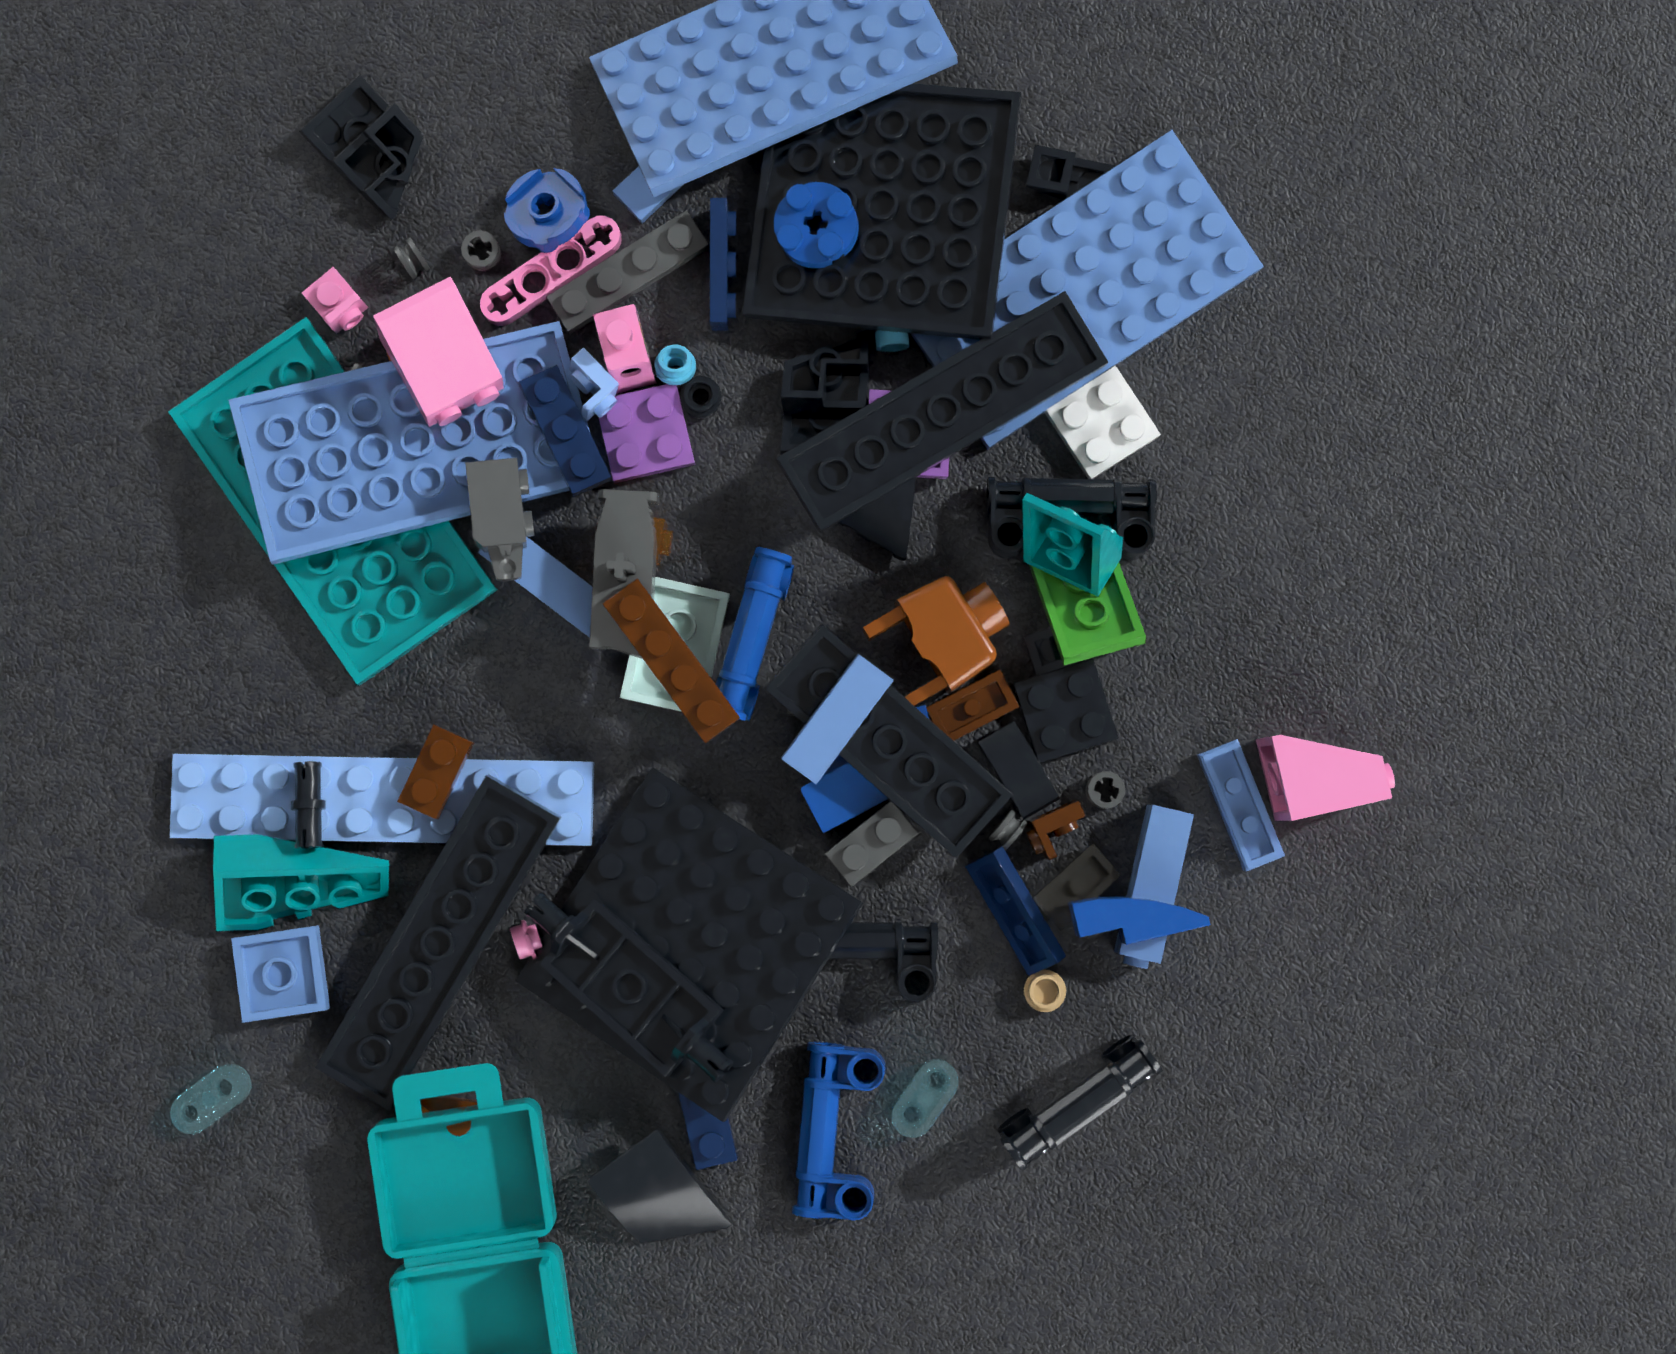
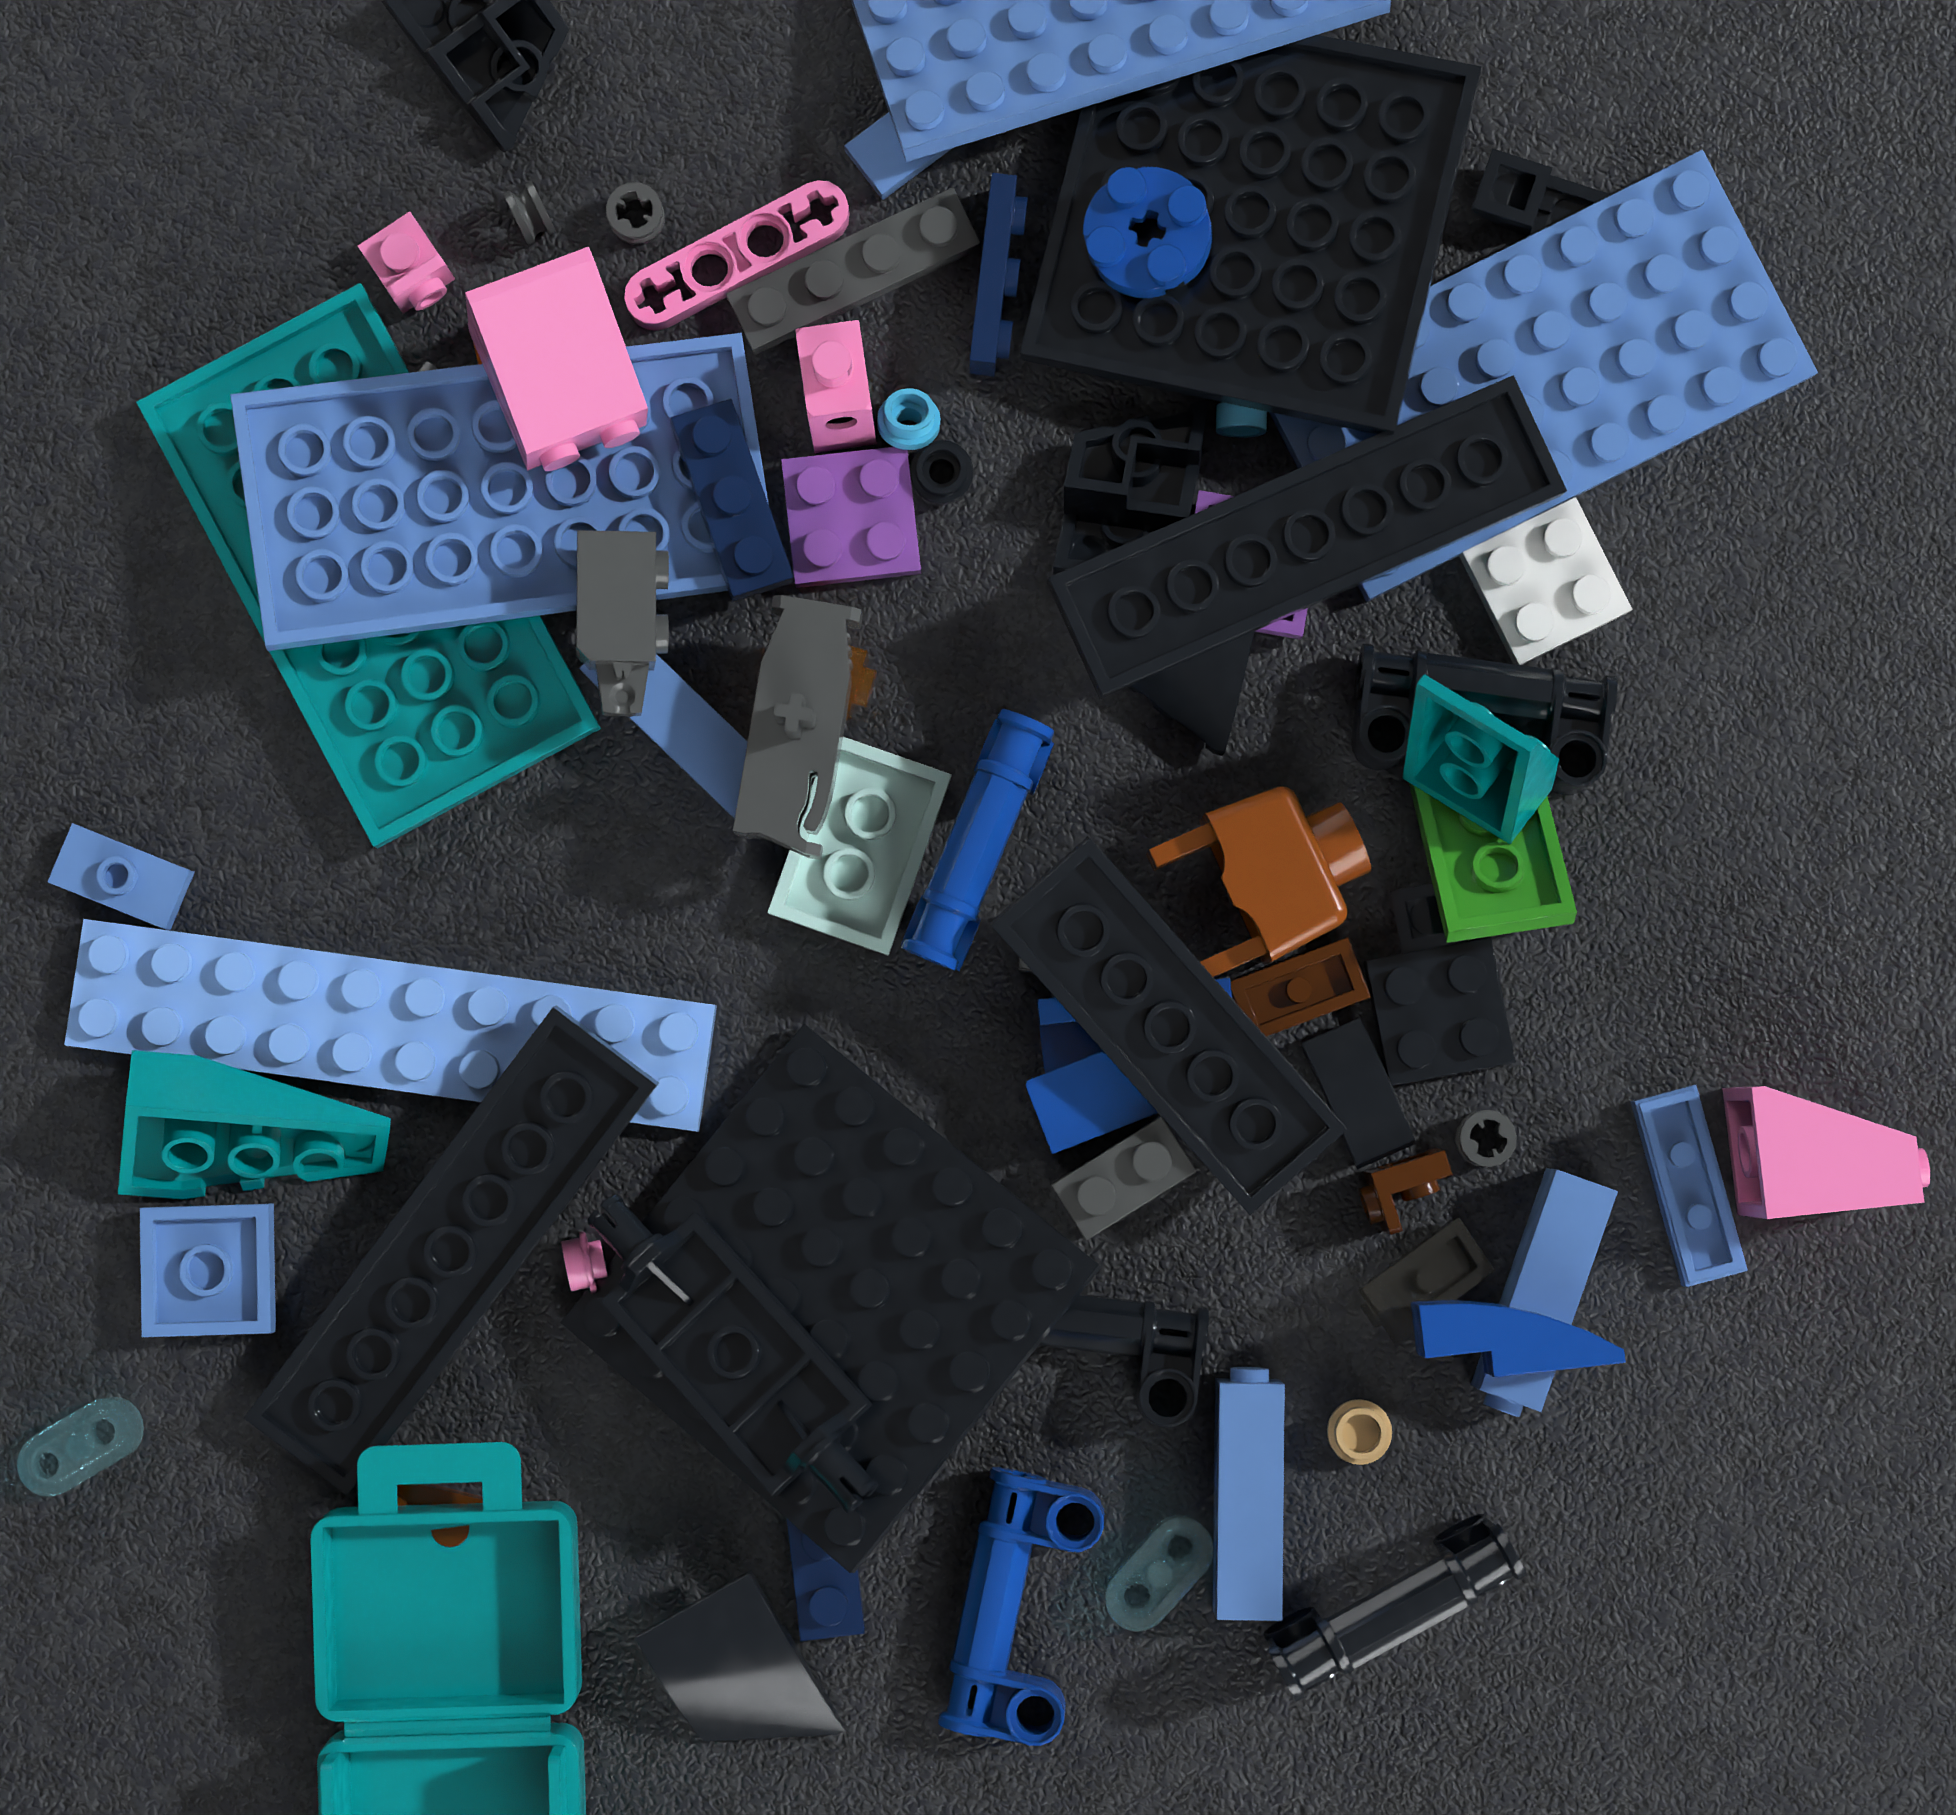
camera: 10 degrees right, 0 degrees up
black pin [291,761,326,849] -> none
reddish brown plate [397,724,474,819] -> none
blue plate [504,168,590,253] -> none
light blue bracket [569,347,619,421] -> none
reddish brown plate [602,578,740,744] -> none
medium blue tile [781,654,893,784] -> none
dark blue plate [965,846,1066,976] -> none
dark grey bush [988,810,1028,851] -> none
none -> medium blue plate [48,823,194,930]
none -> medium blue brick [1212,1367,1285,1621]

